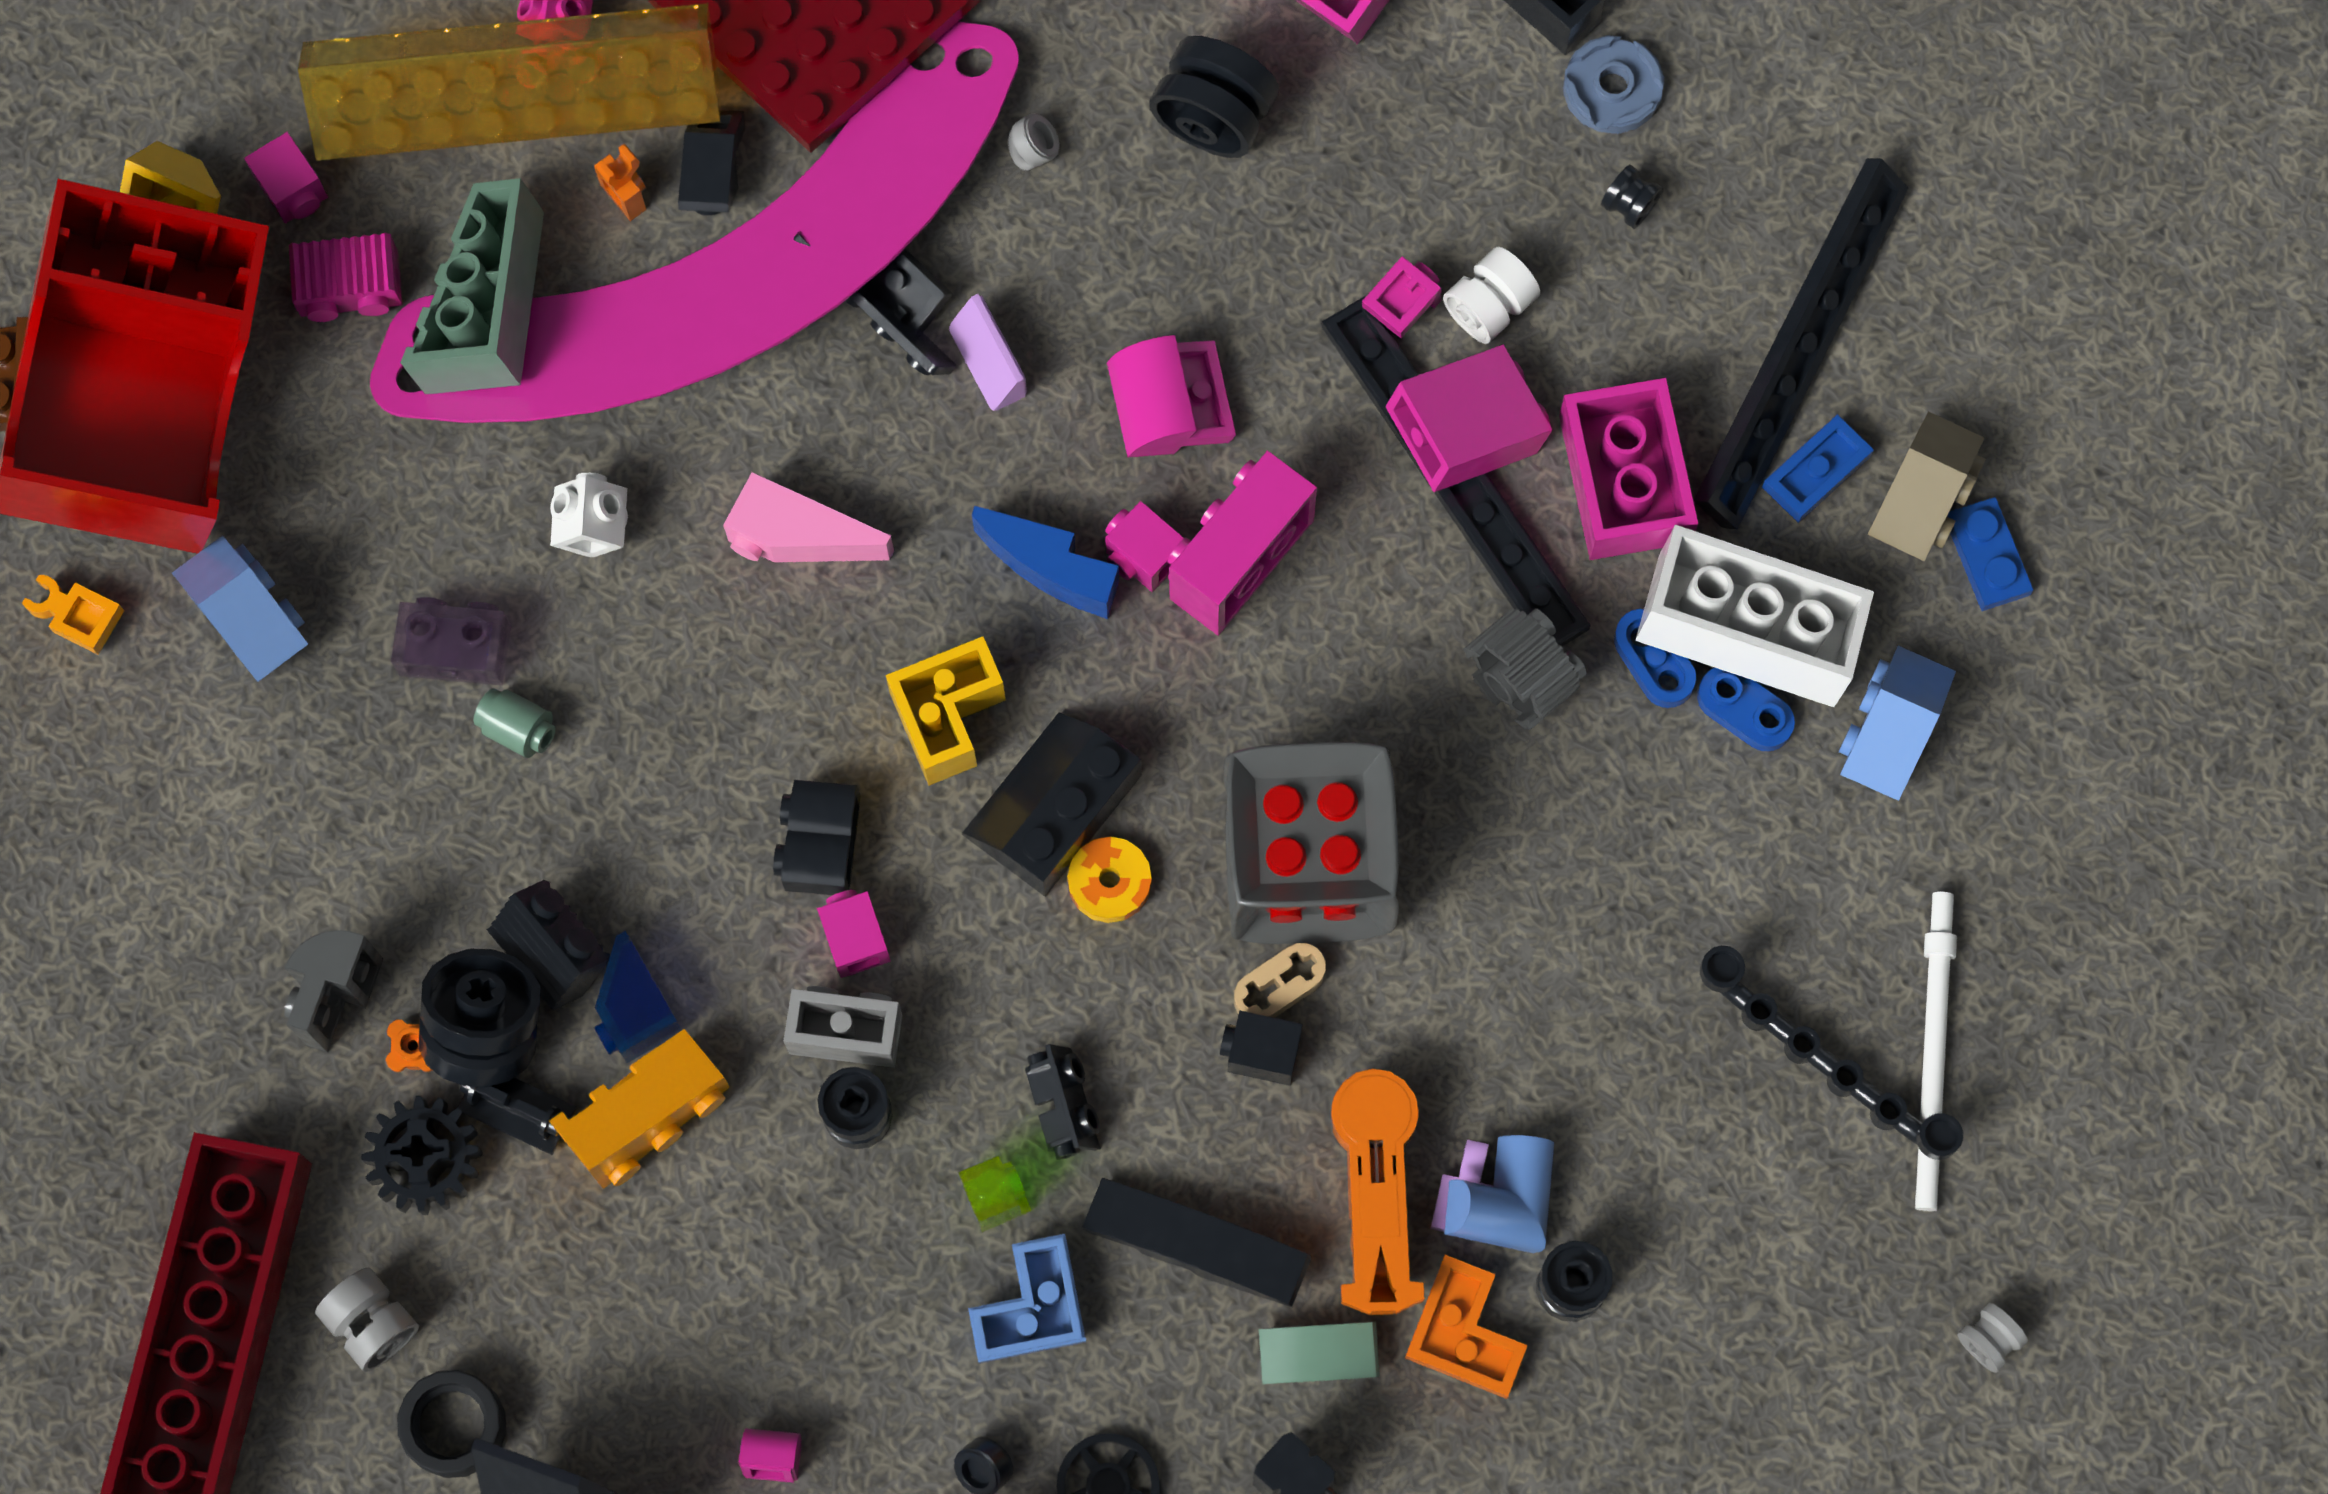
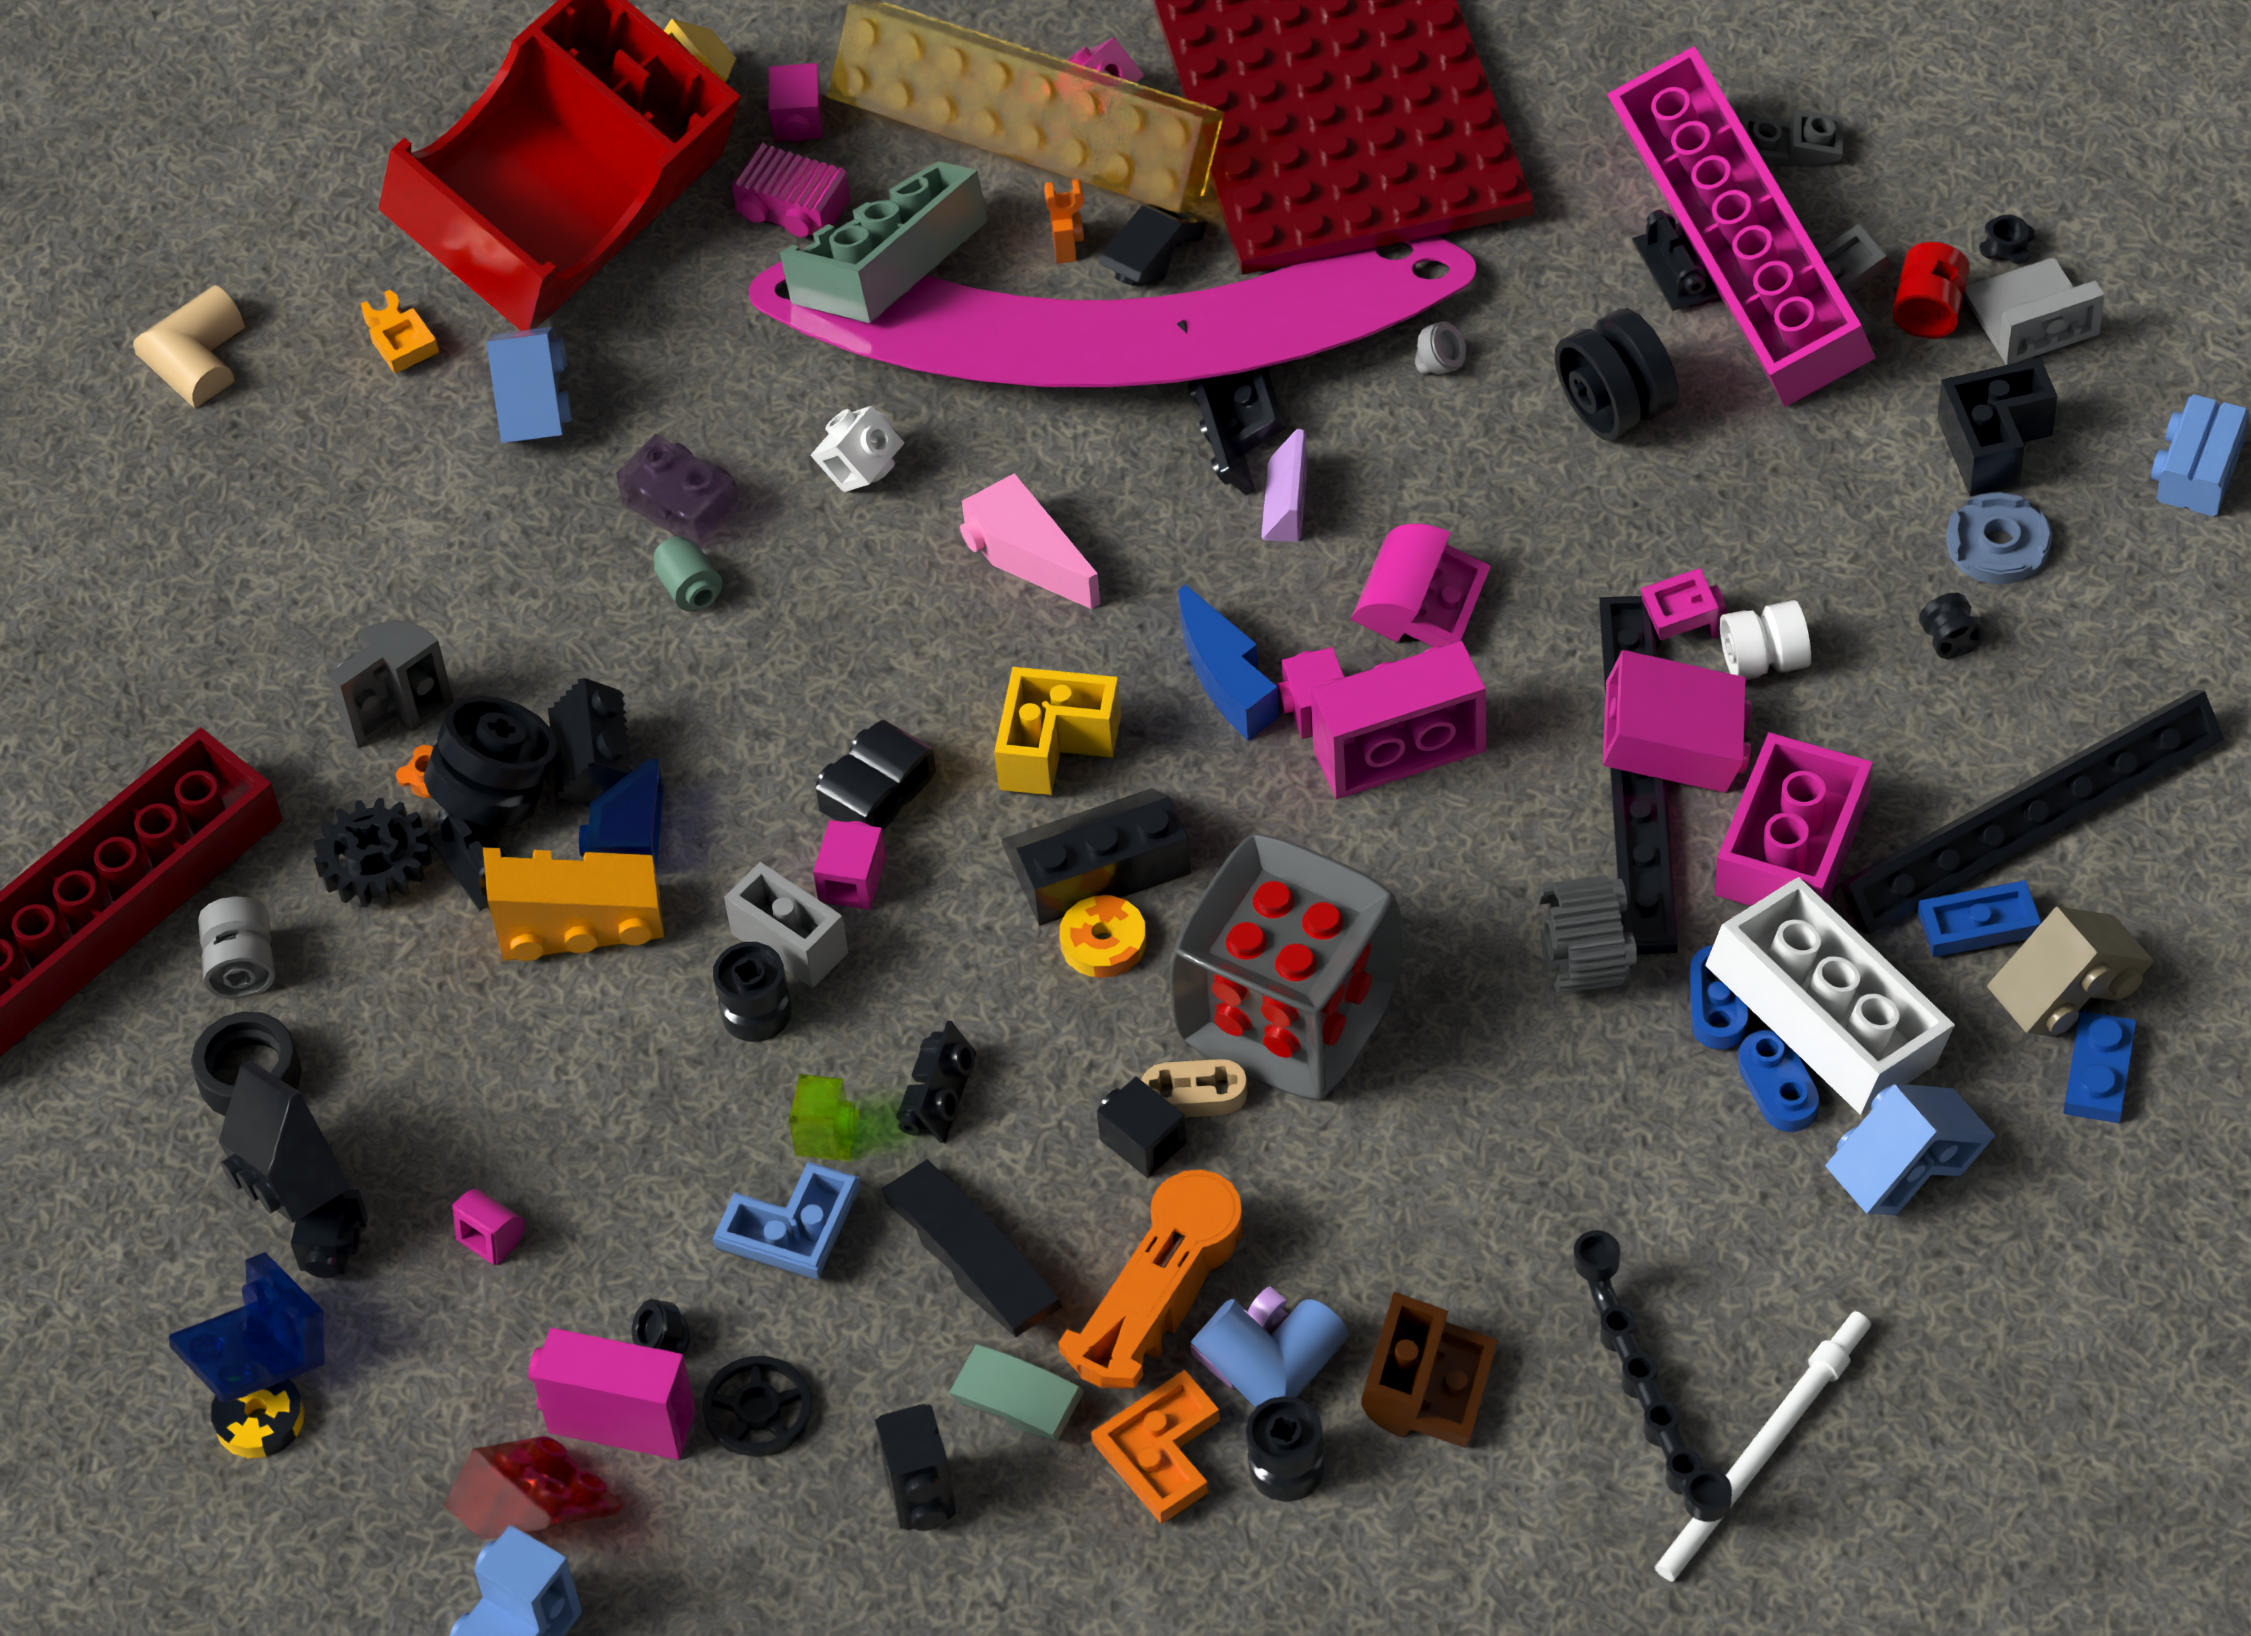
camera: 35 degrees right, 20 degrees down
none -> reddish brown brick [1361,1292,1498,1448]

